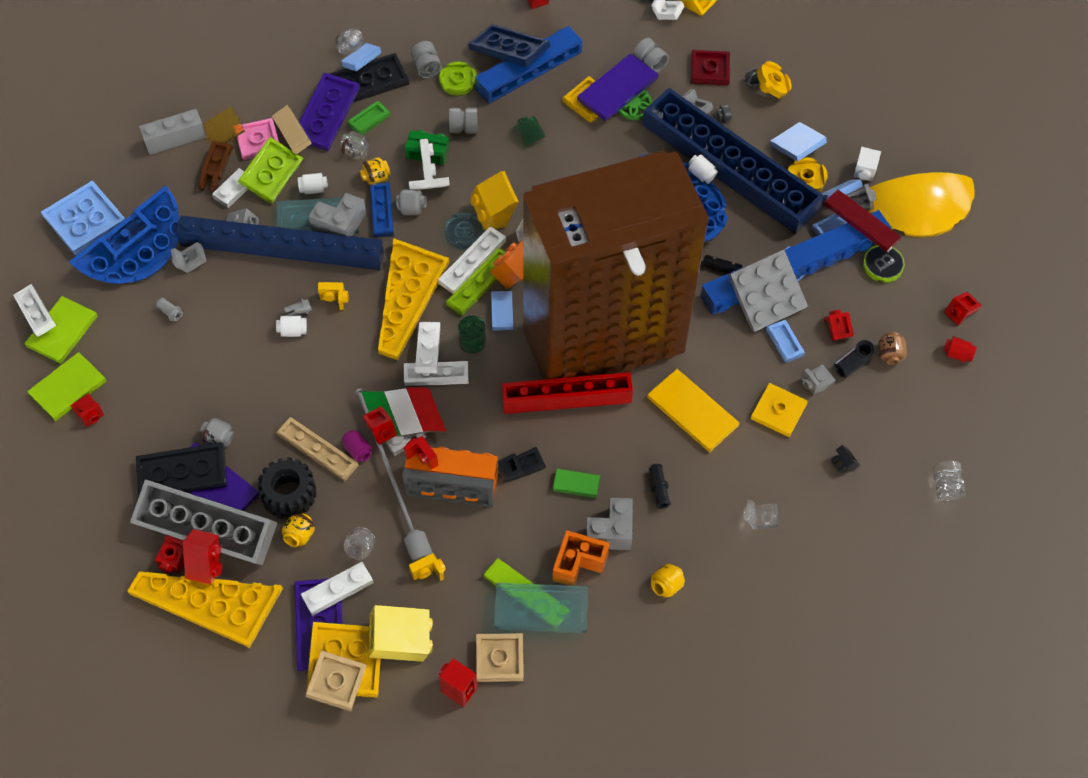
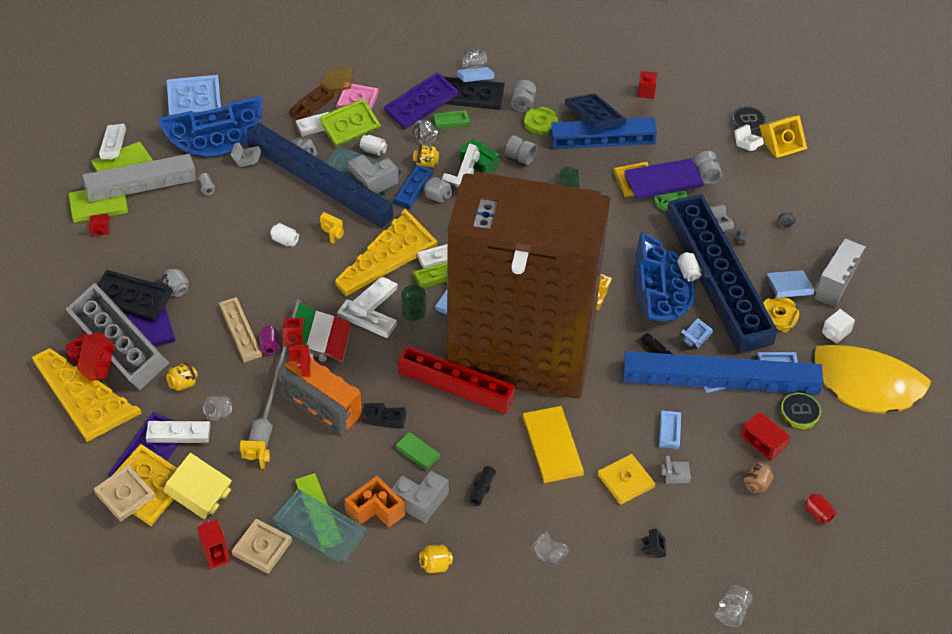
camera: 30 degrees right, 10 degrees down
light grey brick [139,109,206,155] -> none
black tyre [257,457,317,519] -> none
tan tile [272,105,312,154] -> none
light grey pin [284,298,312,316] -> none
dark red tile [691,50,730,86] -> none
light grey plate [728,250,808,332] -> none
yellow plate [756,61,792,99] -> none
light blue tile [821,180,863,202] -> none
red bracket [823,309,854,341] -> none
dark red tile [824,189,901,252] -> none
black piece [833,340,875,379] -> none
light grey bracket [847,184,877,211] -> none
red bracket [944,292,982,325] -> none
none -> light grey brick [83,154,196,202]
none -> light blue bracket [681,318,713,348]
none -> red brick [741,412,790,461]
none -> light grey wedge [814,239,866,308]

